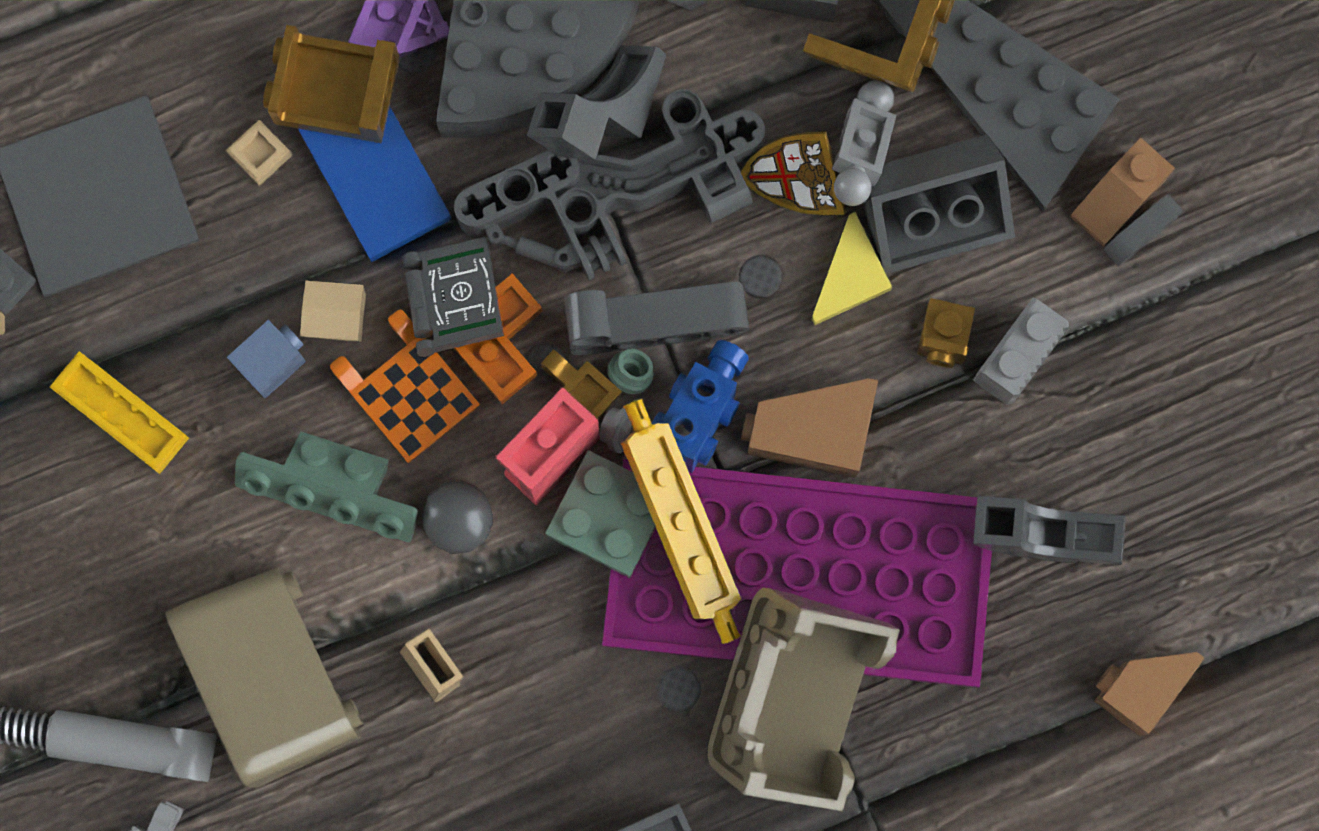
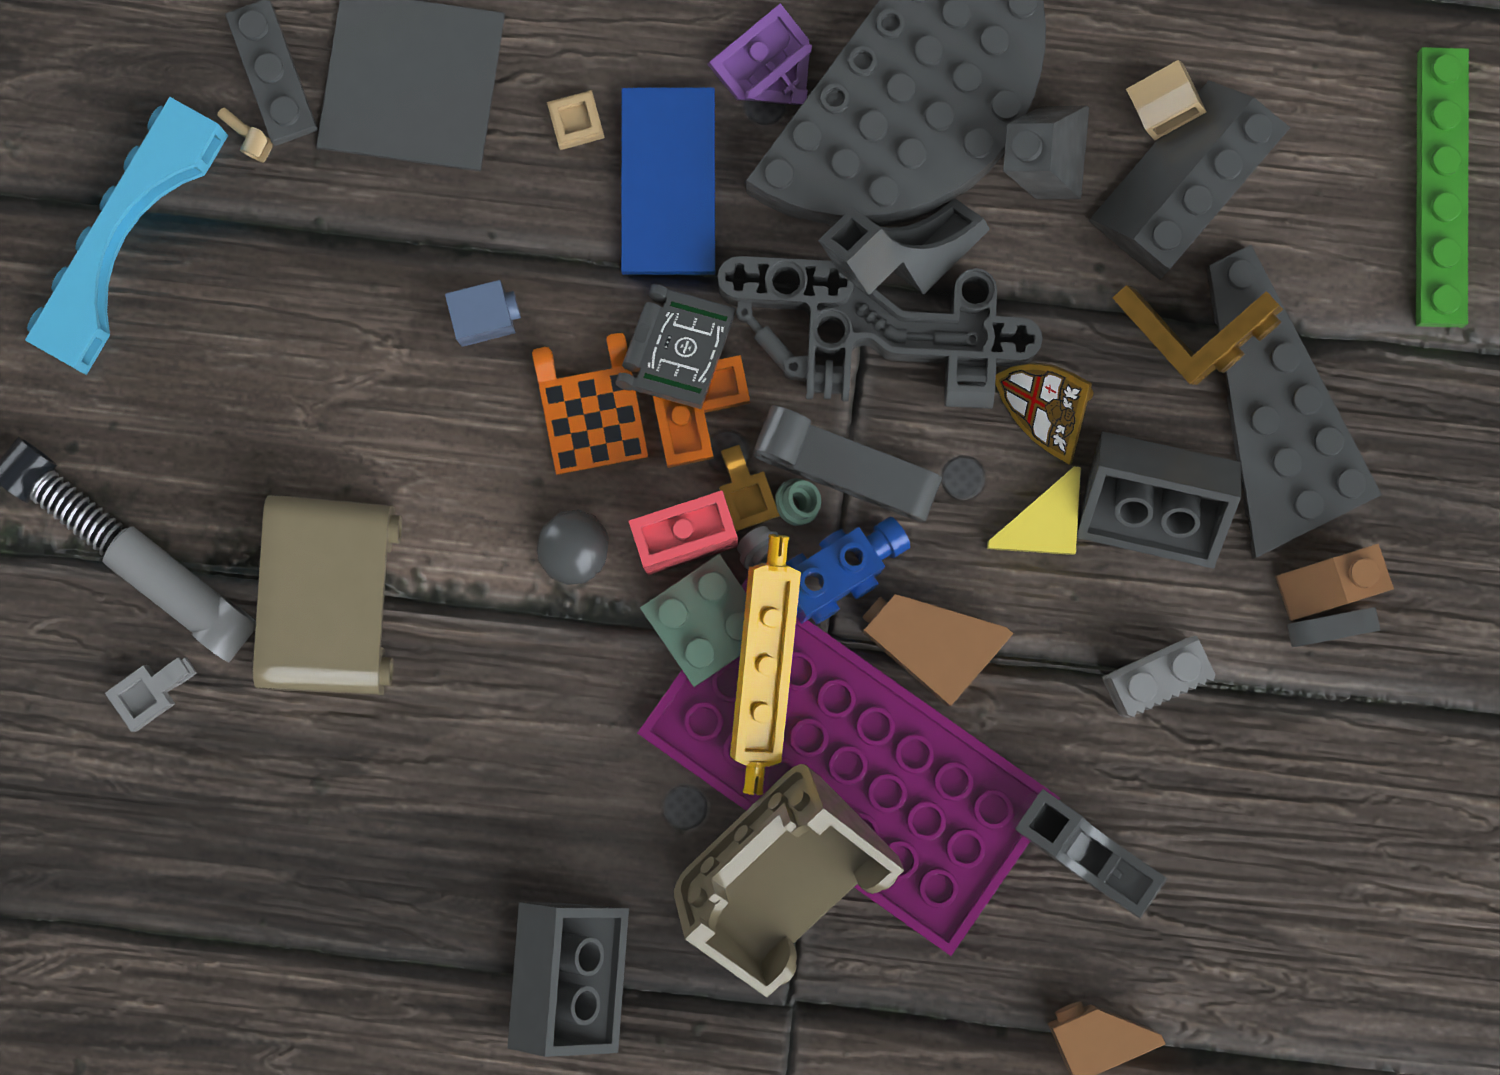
camera: 30 degrees right, 5 degrees up
yellow plate [50,351,189,474] -> none
sand green bracket [235,432,417,542] -> none
pearl gold panel [263,25,400,143] -> none
tan piece [300,281,366,342] -> none
tan piece [400,629,463,702] -> none
light grey plate [832,80,896,206] -> none
pearl gold bracket [917,298,975,368] -> none

